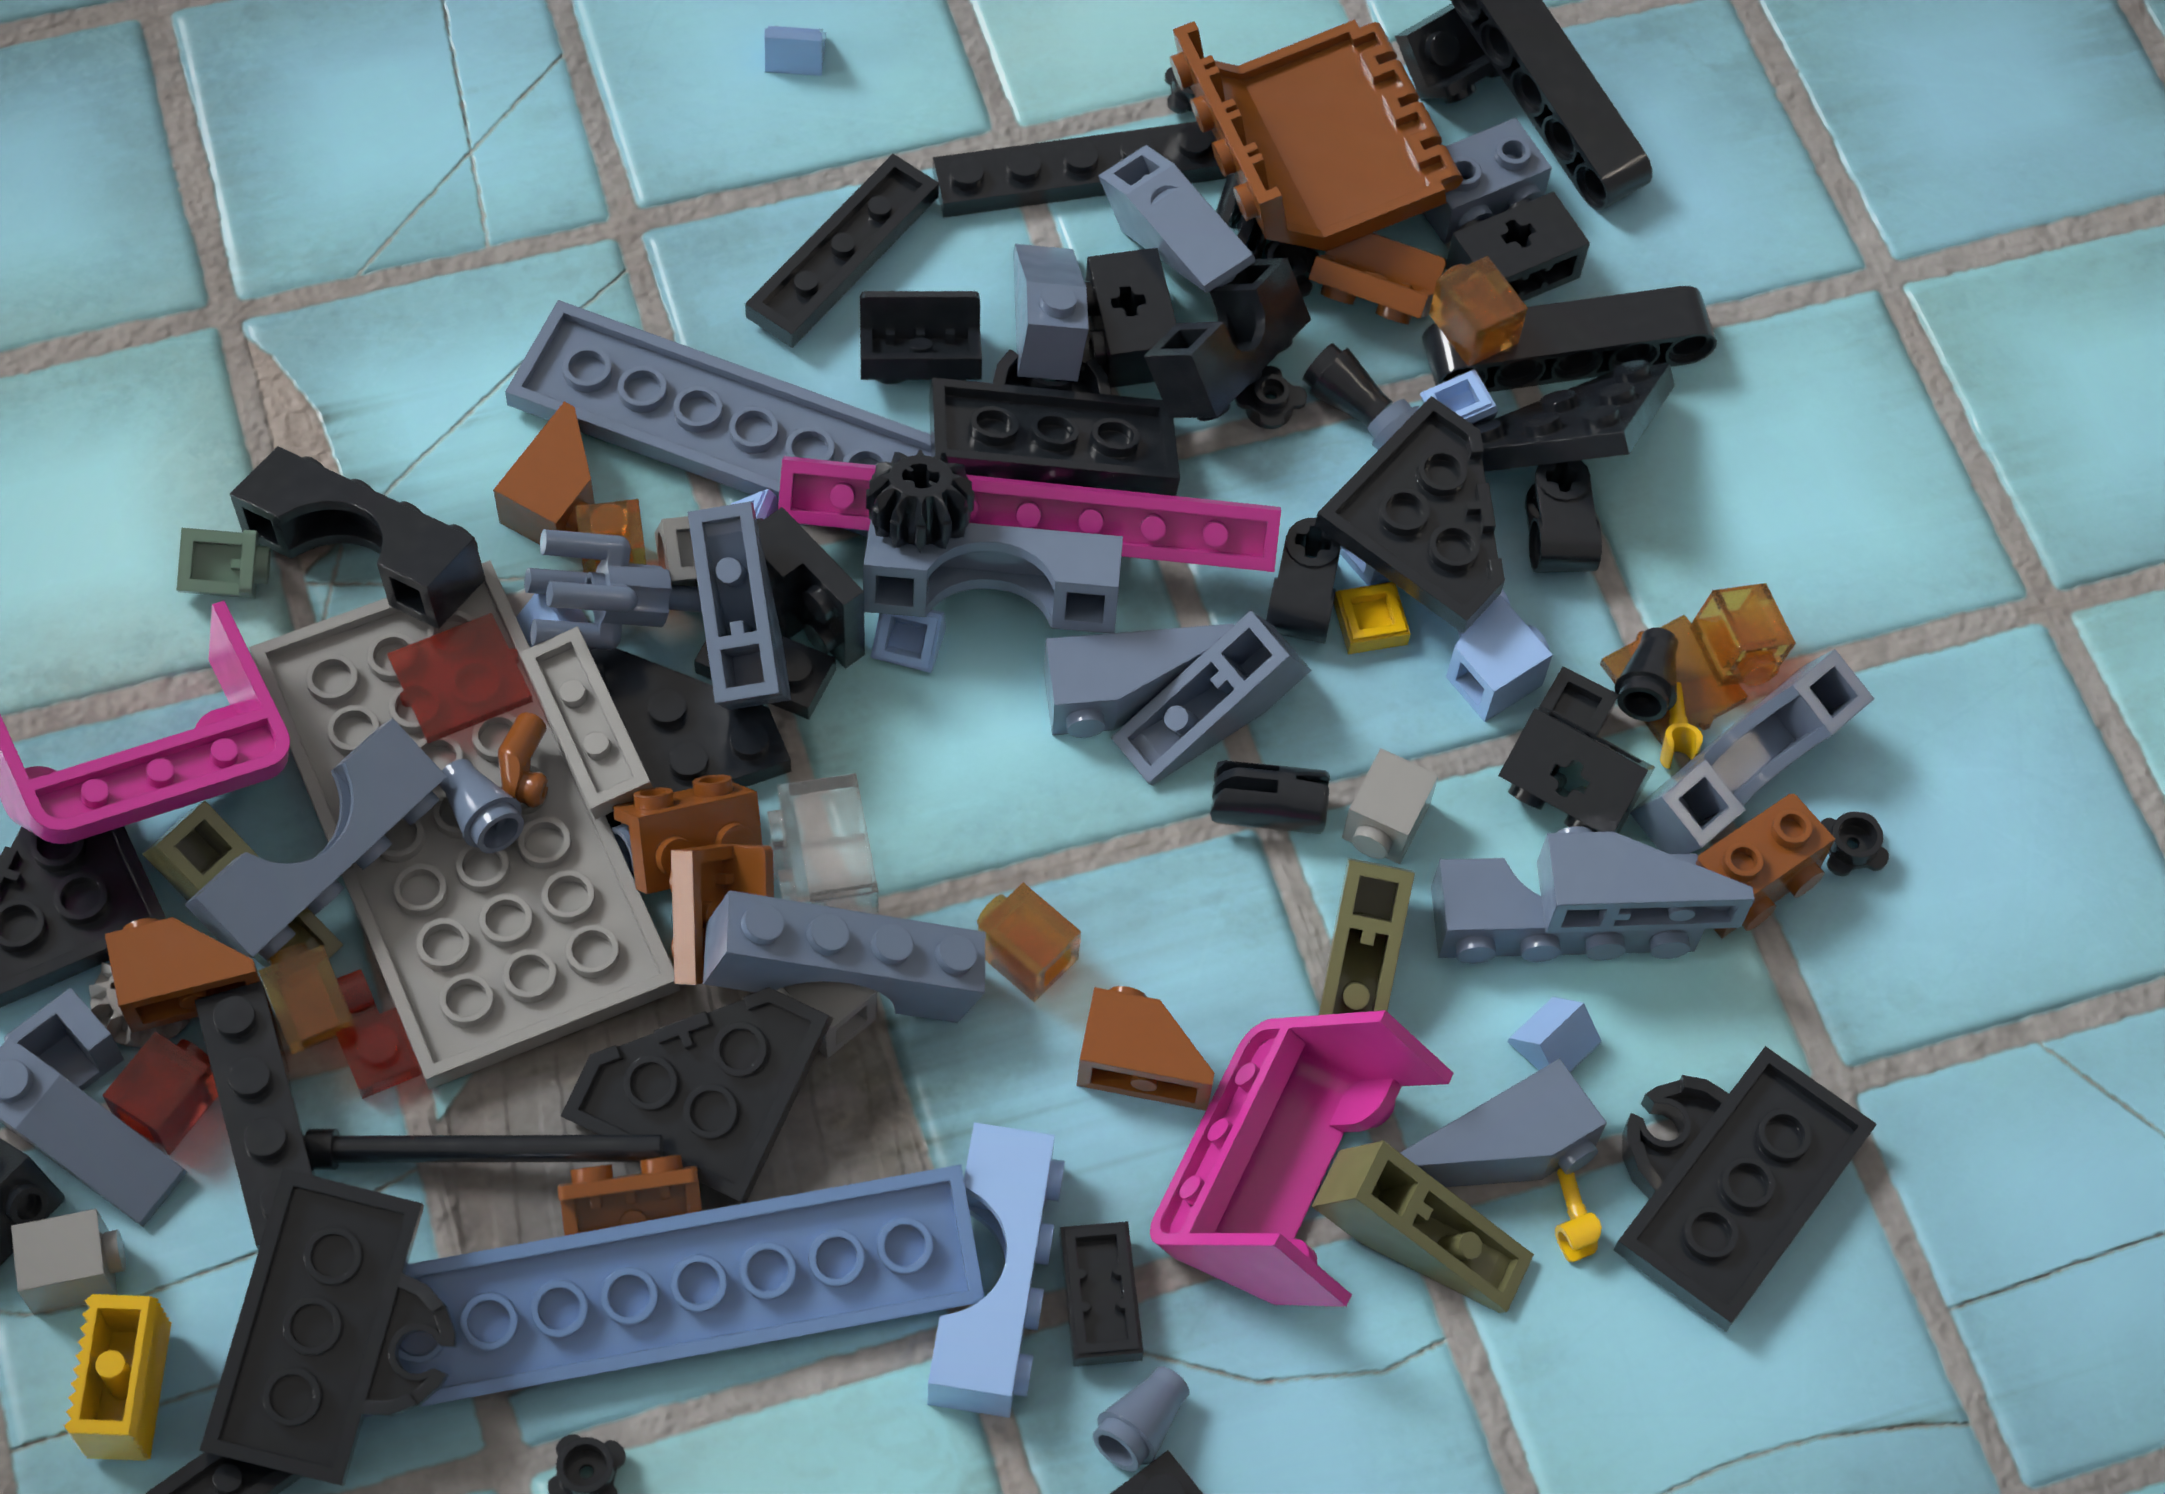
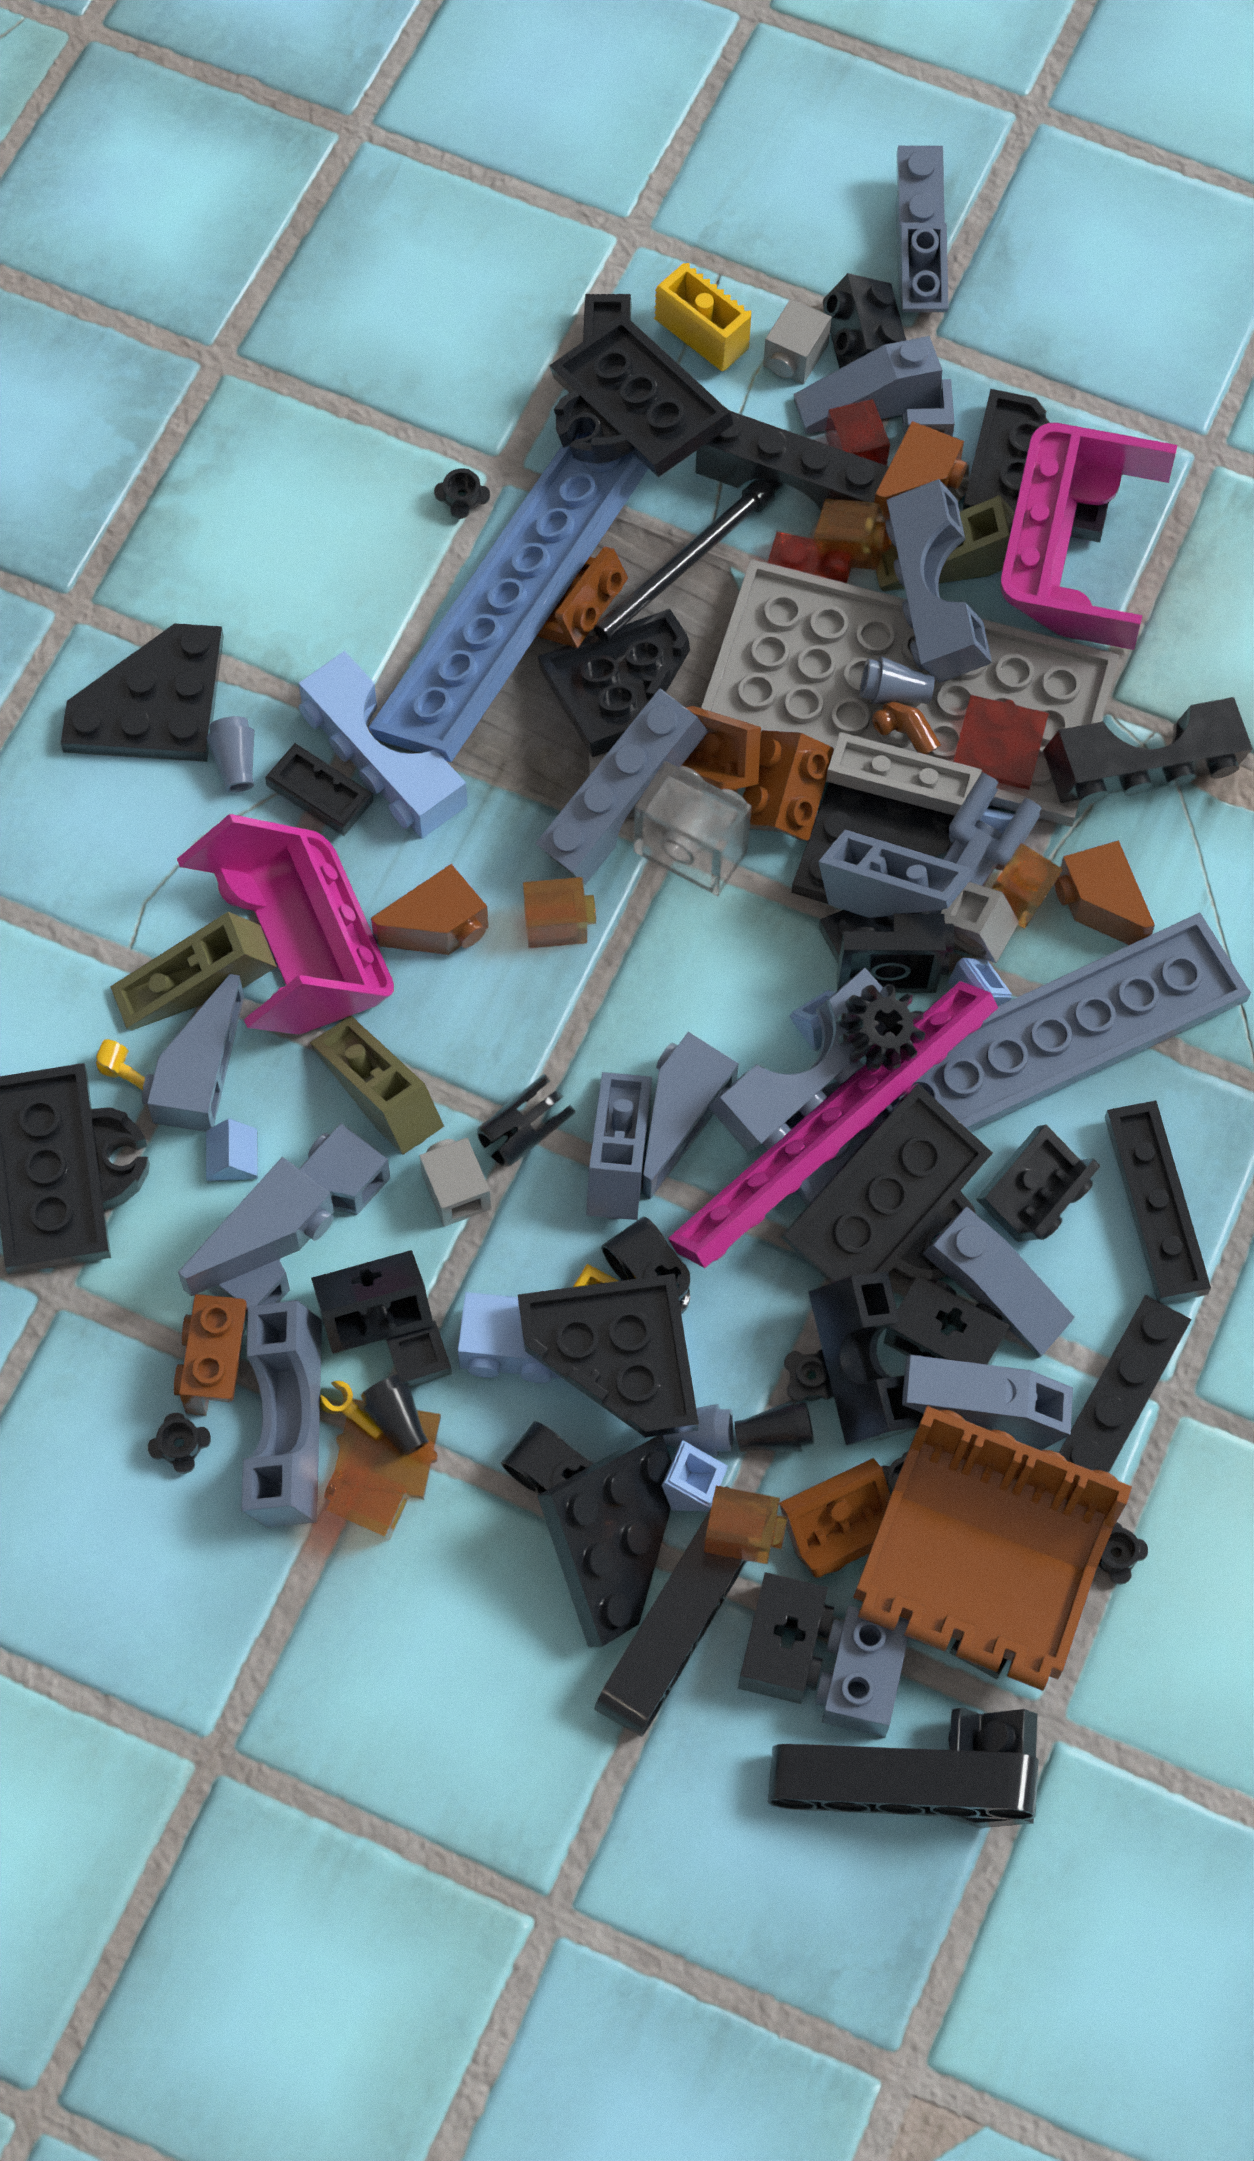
camera: 135 degrees right, 5 degrees up
sand green bracket [176,527,271,599] -> none

